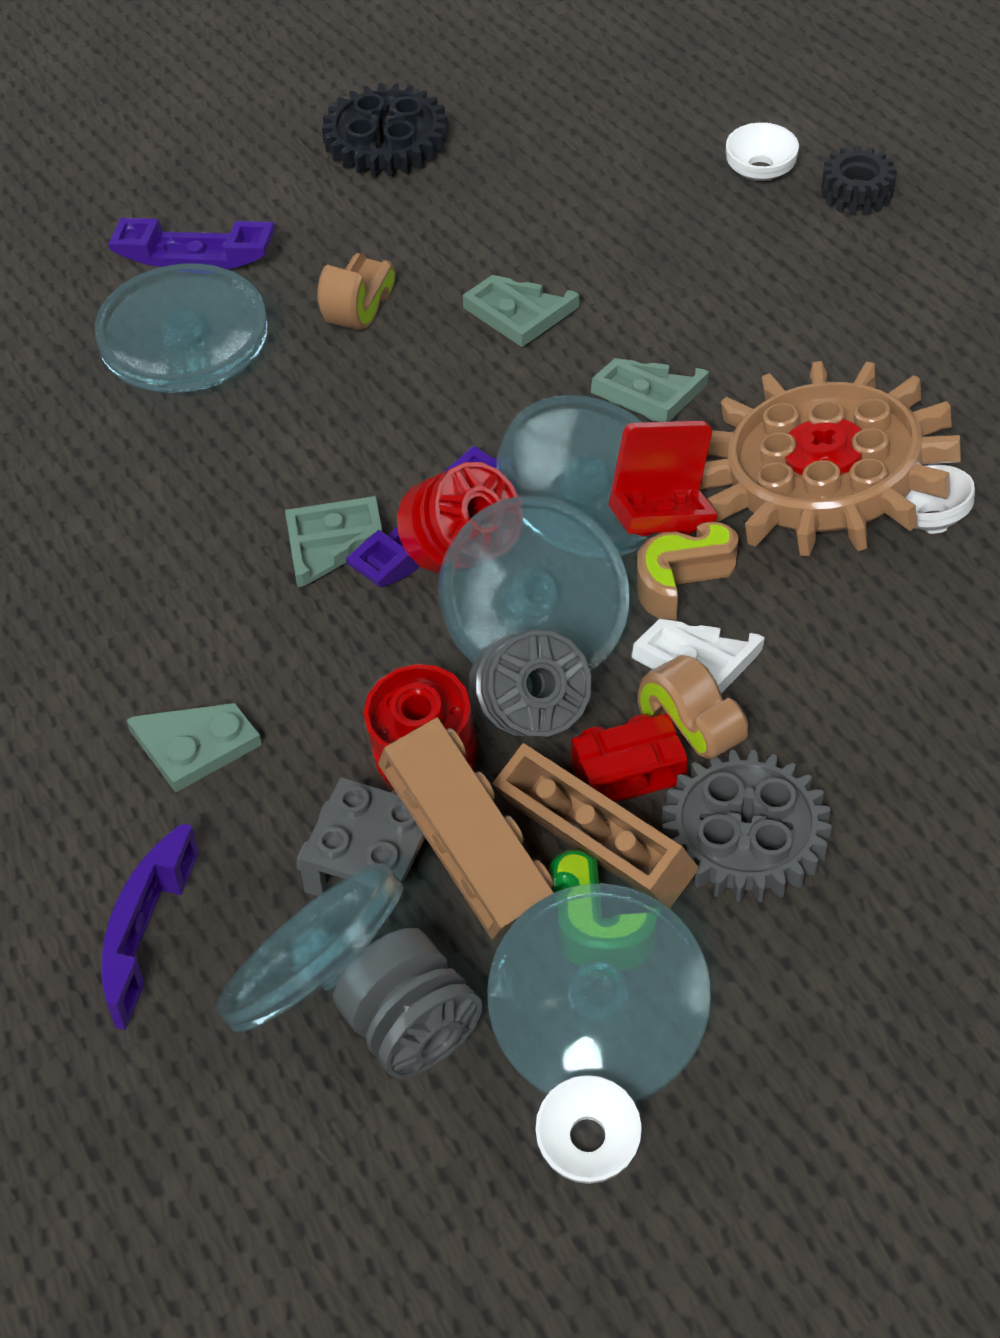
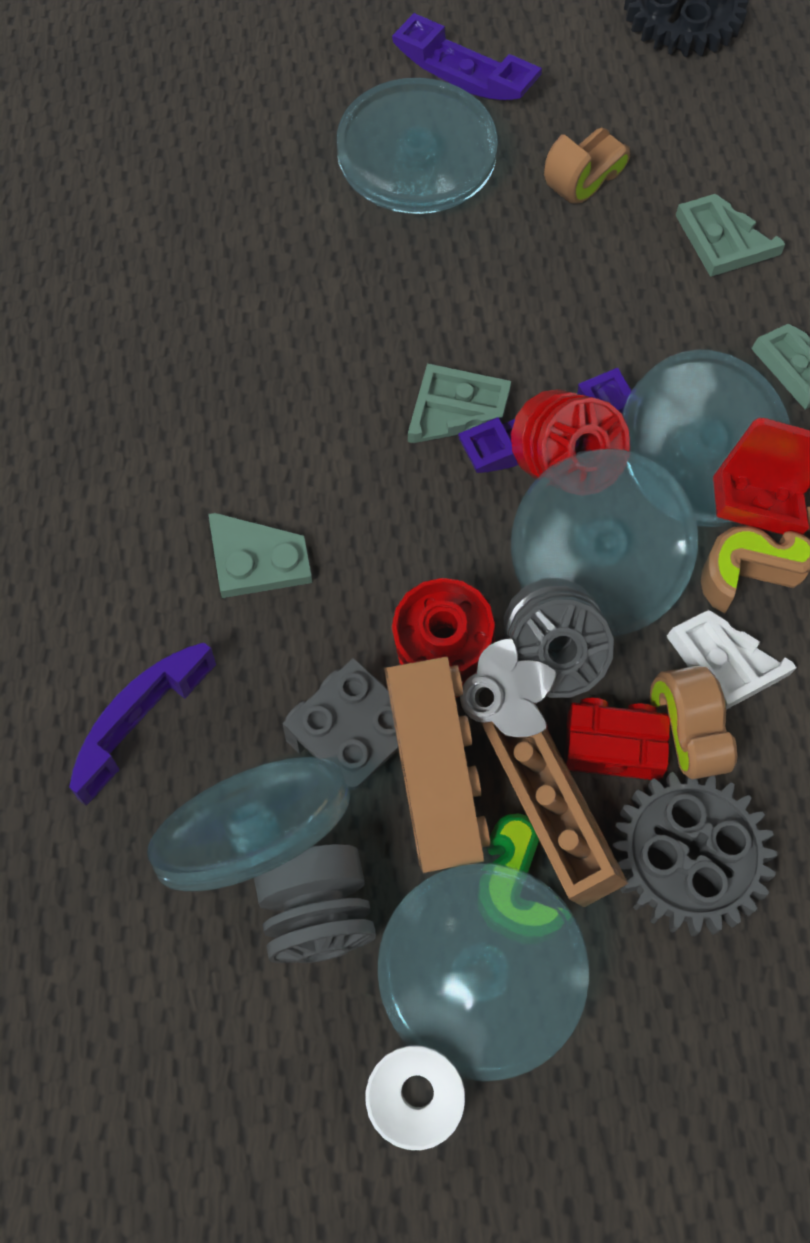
camera: 20 degrees right, 15 degrees up
none -> light grey plate [460,638,557,737]

